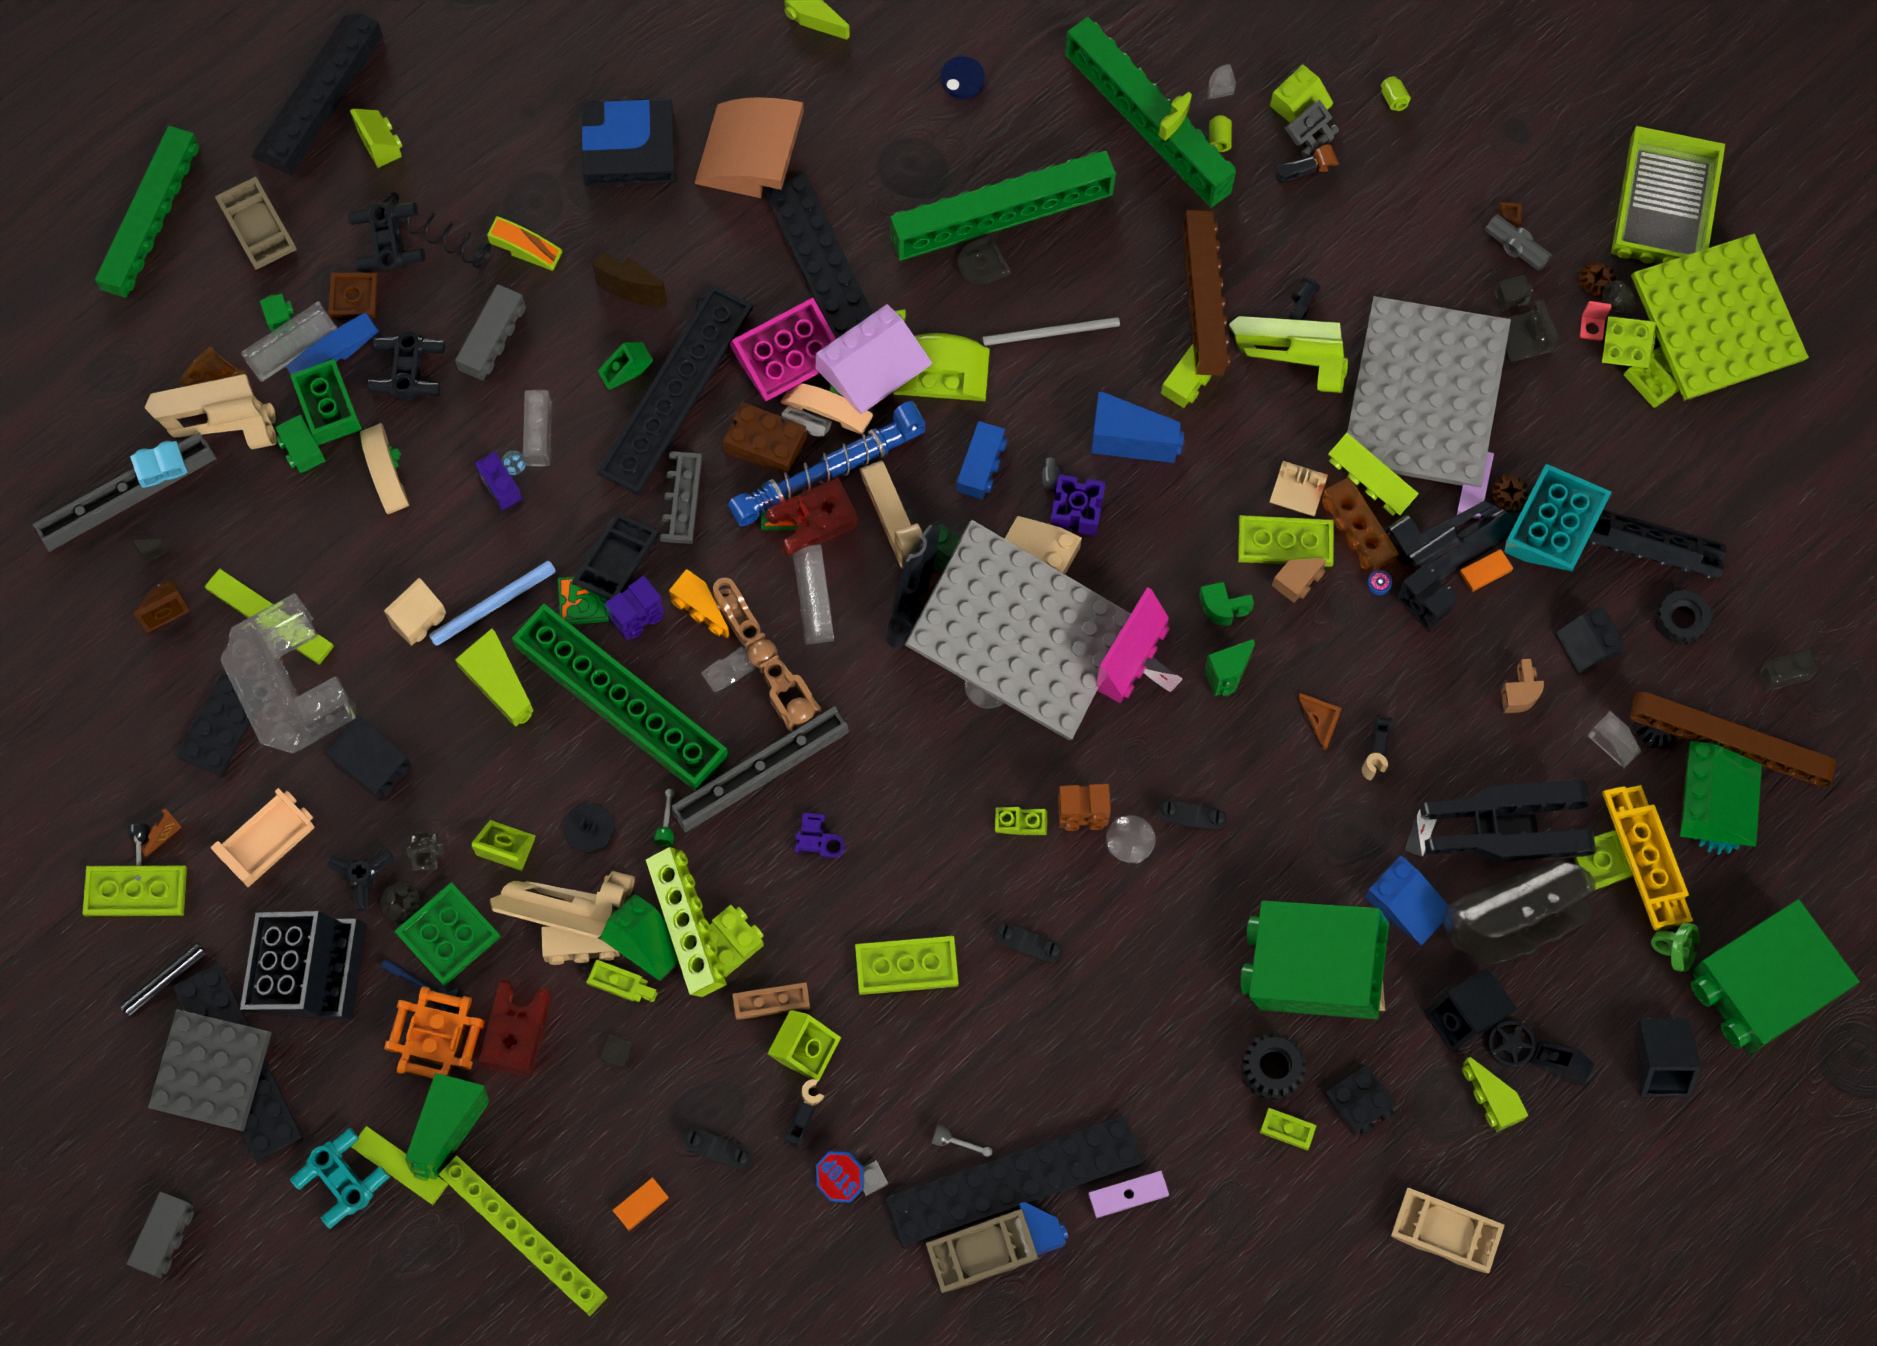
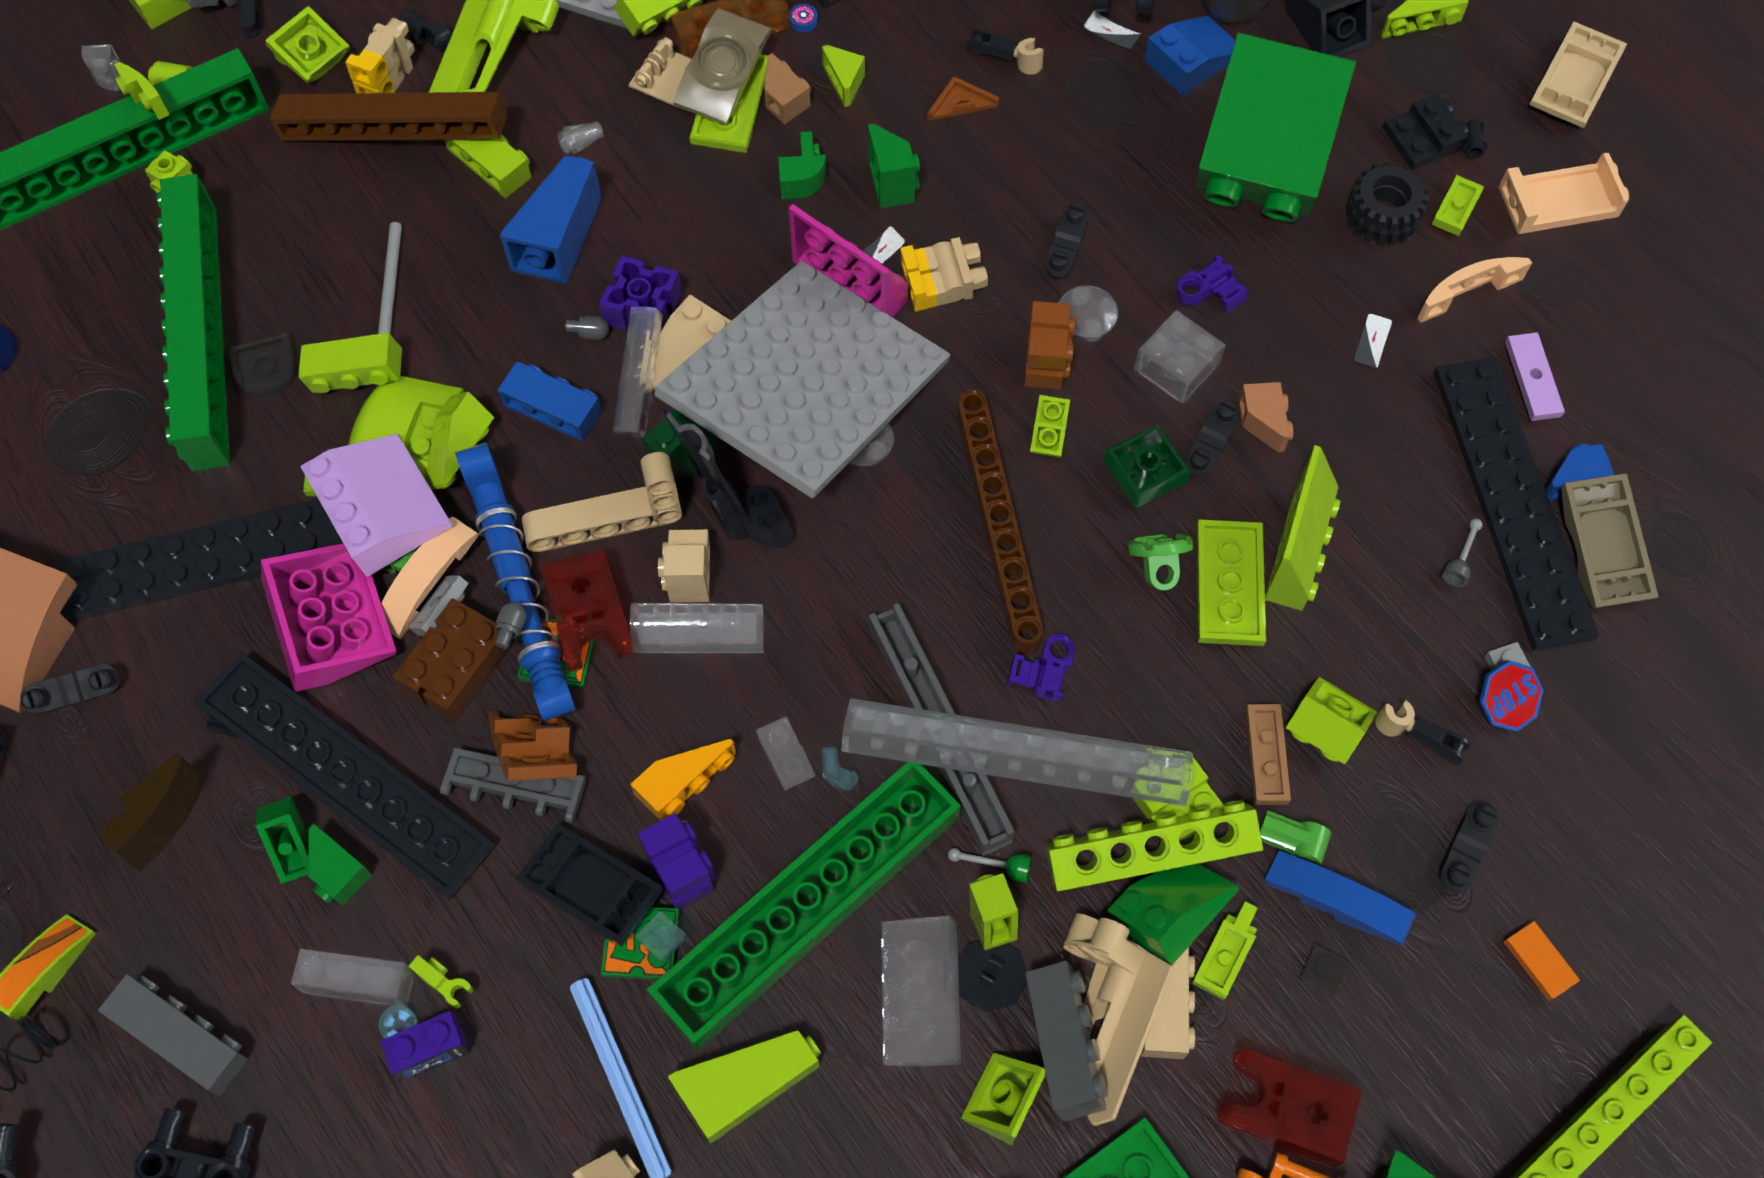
camera: 80 degrees left, 5 degrees down
medium nougat piece [713,577,822,732] -> none
none -> black piece [20,664,120,713]
none -> lime brick [145,150,193,193]
none -> lime slope [265,6,350,83]
none -> lime brick [298,332,402,393]
none -> green slope [308,824,372,907]
none -> hips [345,18,415,93]
none -> lime plate [408,955,474,1009]
none -> lime slope [426,391,494,490]
none -> dark orange slope [488,710,577,781]
none -> dark grey cylinder [495,602,526,649]
none -> clear cone [557,121,603,155]
none -> clear brick [612,307,663,437]
none -> clear light blue plate [635,911,687,963]
none -> tan brick [658,529,710,603]
none -> dark tan slope [673,8,771,126]
none -> clear light blue arm [821,747,859,791]
none -> lime slope [822,45,865,107]
none -> clear brick [841,698,1193,806]
none -> clear slope [882,916,961,1066]
none -> tan hips [900,237,988,311]
none -> reddish brown beam [957,389,1043,655]
none -> lime brick [969,873,1018,951]
none -> dark grey brick [1025,961,1108,1121]
none -> dark green brick [1103,424,1191,508]
none -> bright green tile [1127,534,1193,590]
none -> clear brick [1134,310,1226,404]
none -> dark purple piece [1176,255,1248,313]
none -> nougat slope [1238,382,1293,452]
none -> bright green piece [1259,810,1331,866]
none -> lime slope [1265,445,1341,611]
none -> blue slope [1265,850,1416,946]
none -> clear sticker [1354,314,1392,368]
none -> light nougat slope [1417,257,1532,323]
none -> black pin [1463,119,1488,158]
none -> light nougat panel [1498,153,1629,234]

